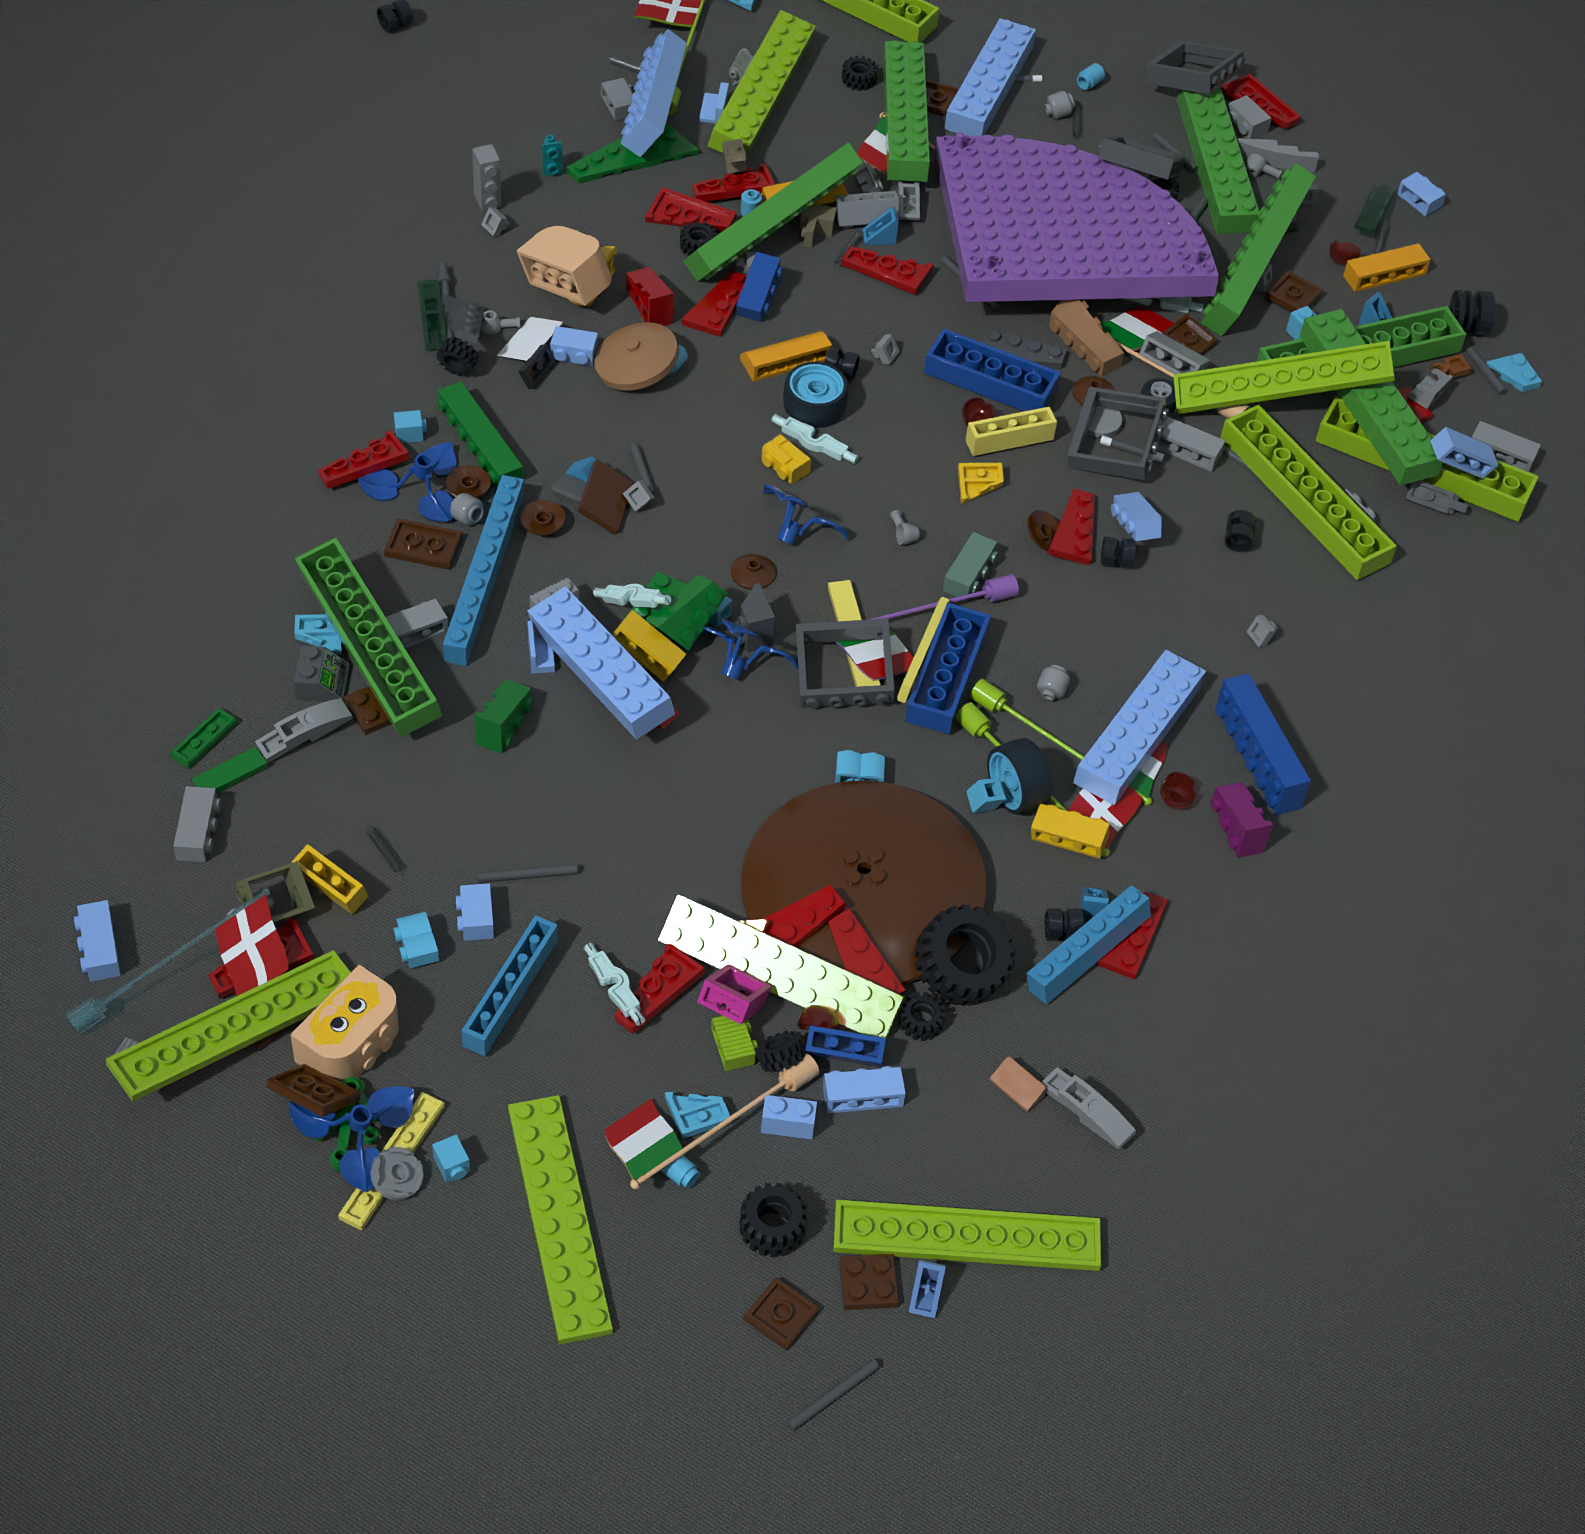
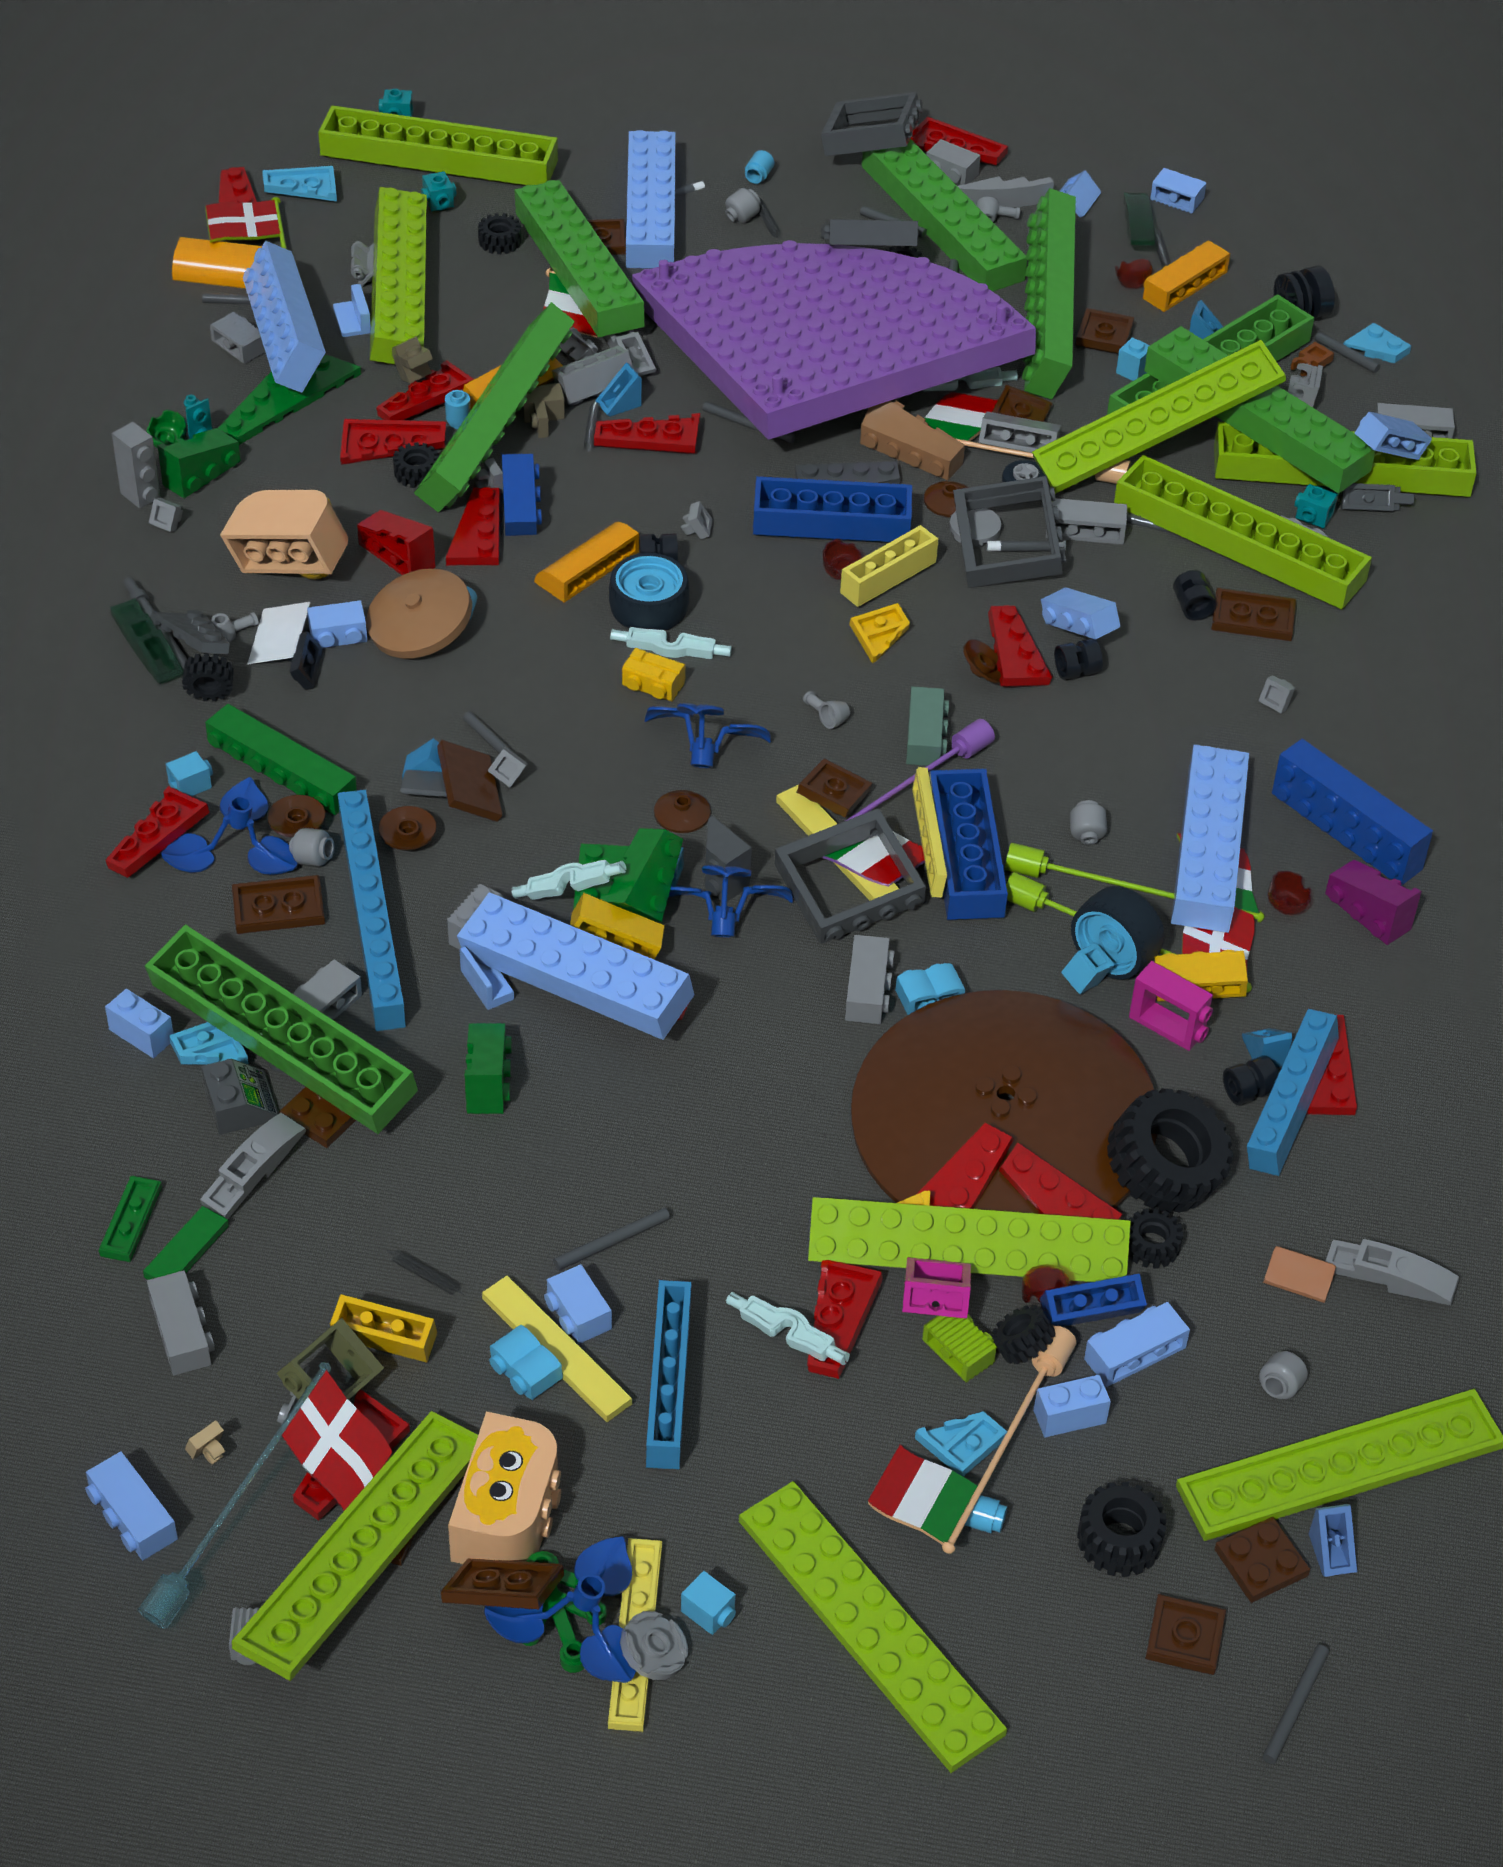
camera: 20 degrees left, 5 degrees down
none -> light blue brick [105,989,173,1059]
none -> green hair [146,410,187,449]
none -> green wedge [157,428,241,499]
none -> light orange brick [172,237,262,288]
none -> tan tile [185,1420,225,1465]
none -> teal brick [421,171,457,211]
none -> light yellow tile [482,1276,632,1422]
none -> reddish brown plate [797,758,873,818]
none -> light grey brick [845,935,894,1024]
none -> light blue panel [1060,170,1101,218]
none -> dark pink window [1129,961,1213,1051]
none -> reddish brown tile [1211,588,1296,641]
none -> light grey head [1259,1351,1308,1400]
none -> teal brick [1294,484,1338,528]

